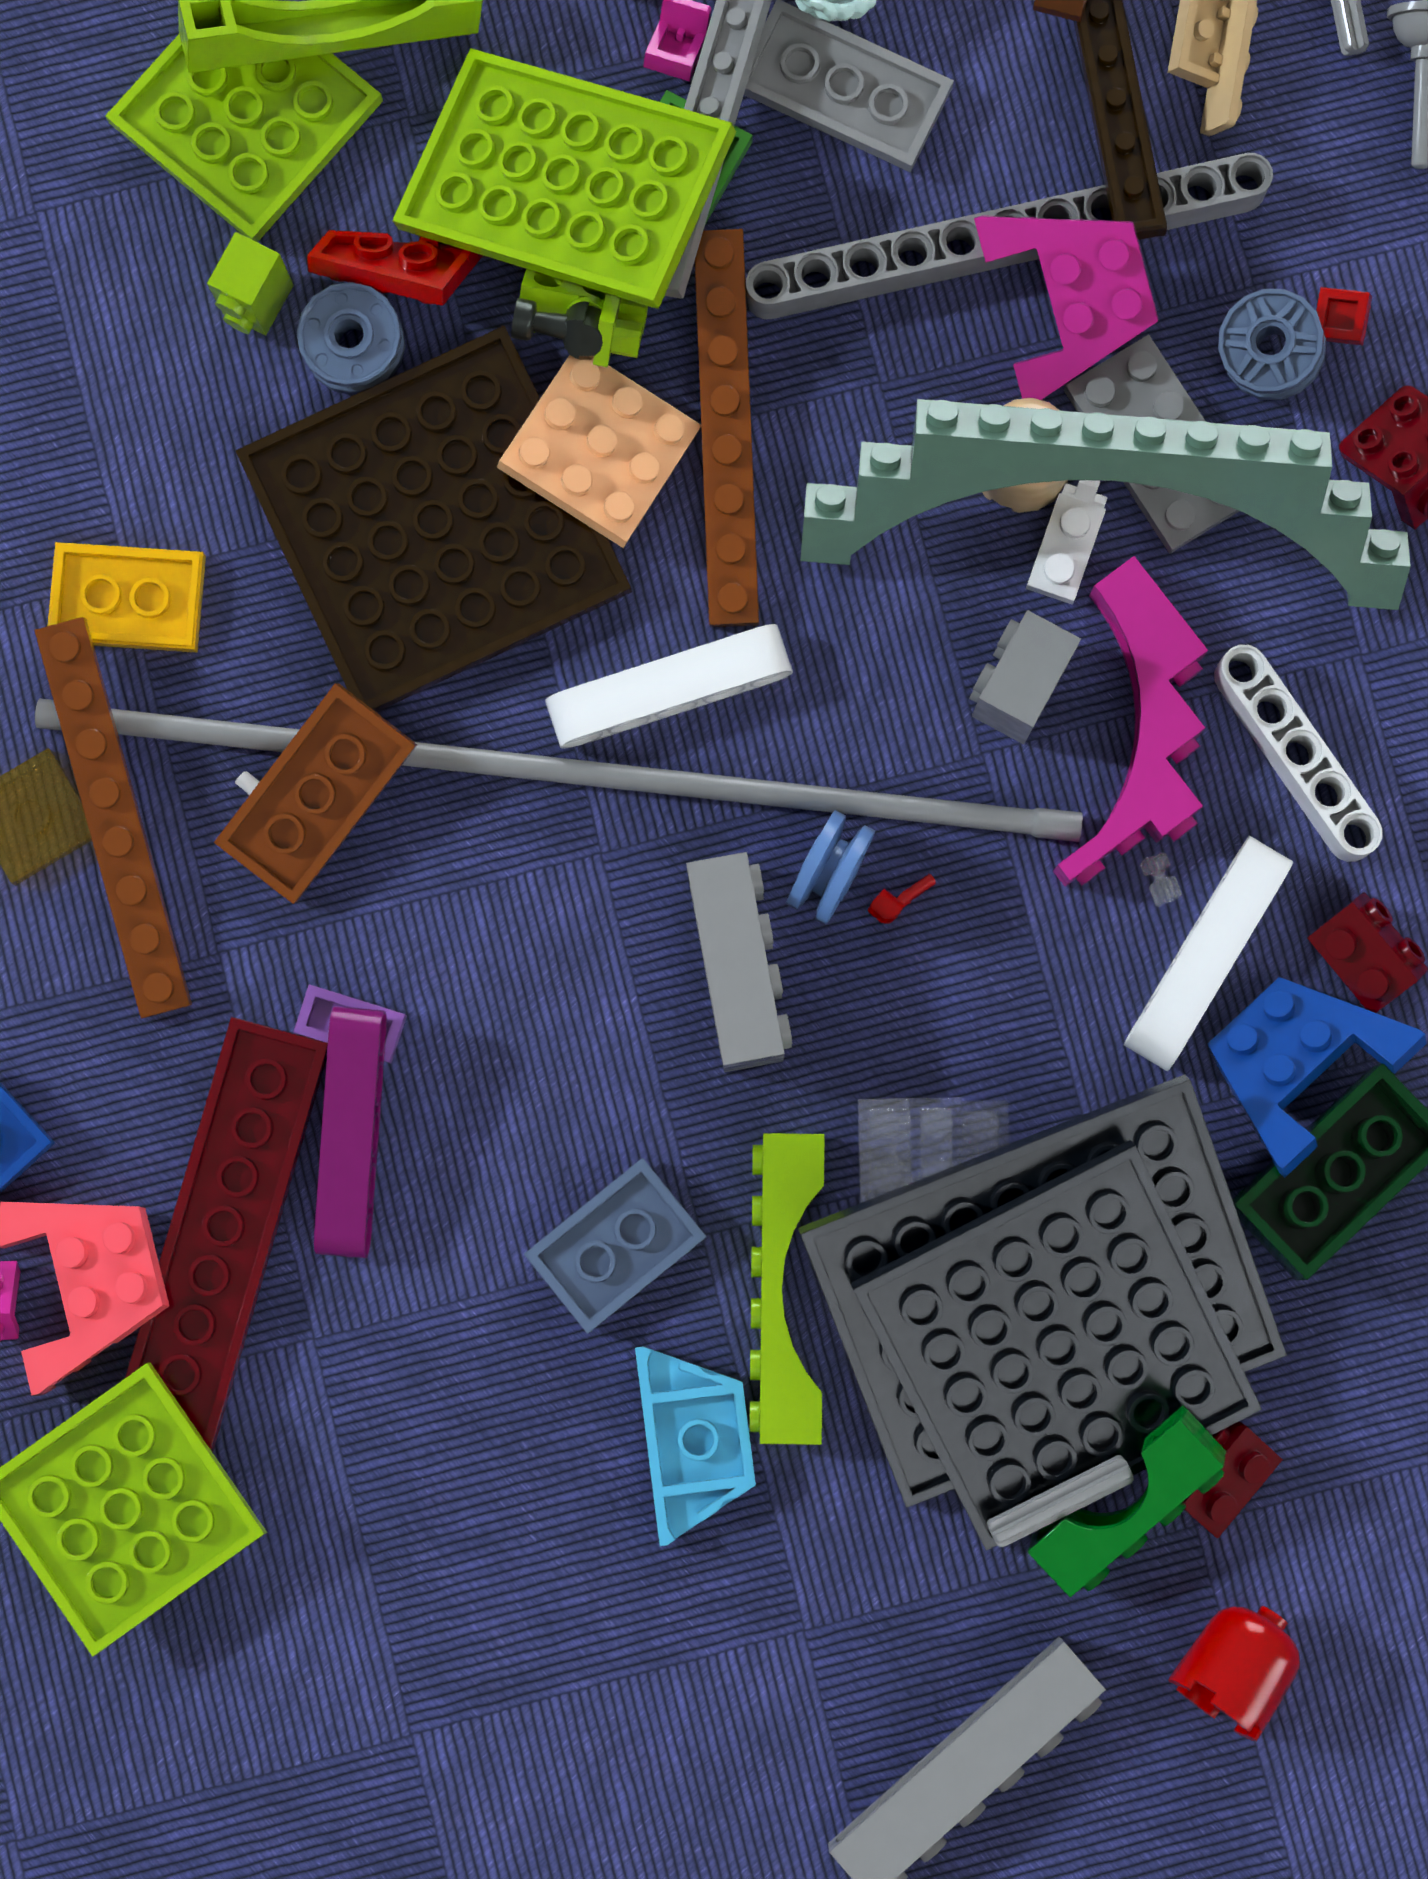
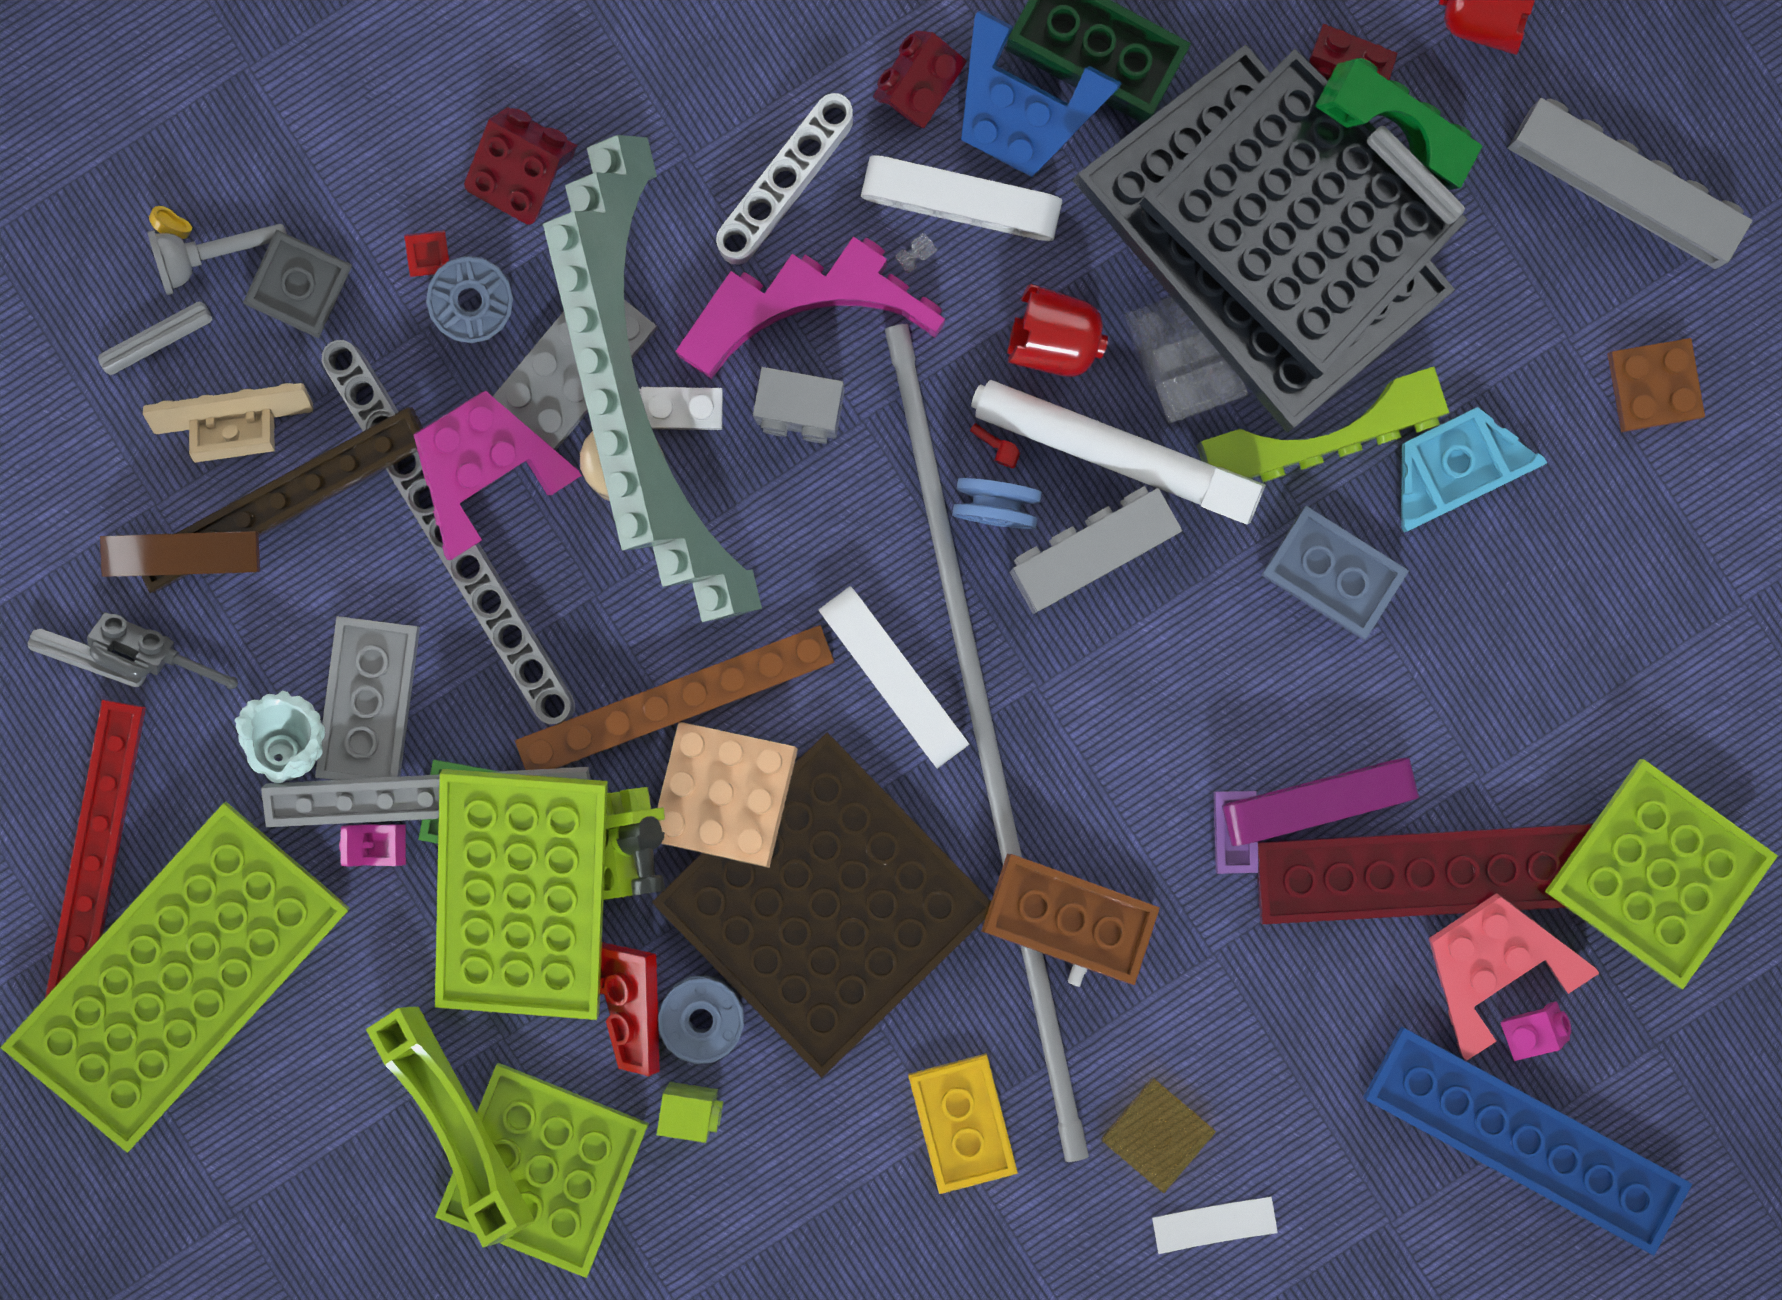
camera: 115 degrees left, 5 degrees up
dark orange plate [34,617,192,1019] -> none
none -> dark grey tile [243,229,352,339]
none -> white brick [971,380,1266,525]
none -> red cylinder [1007,283,1108,377]
none -> dark orange plate [1607,338,1705,433]

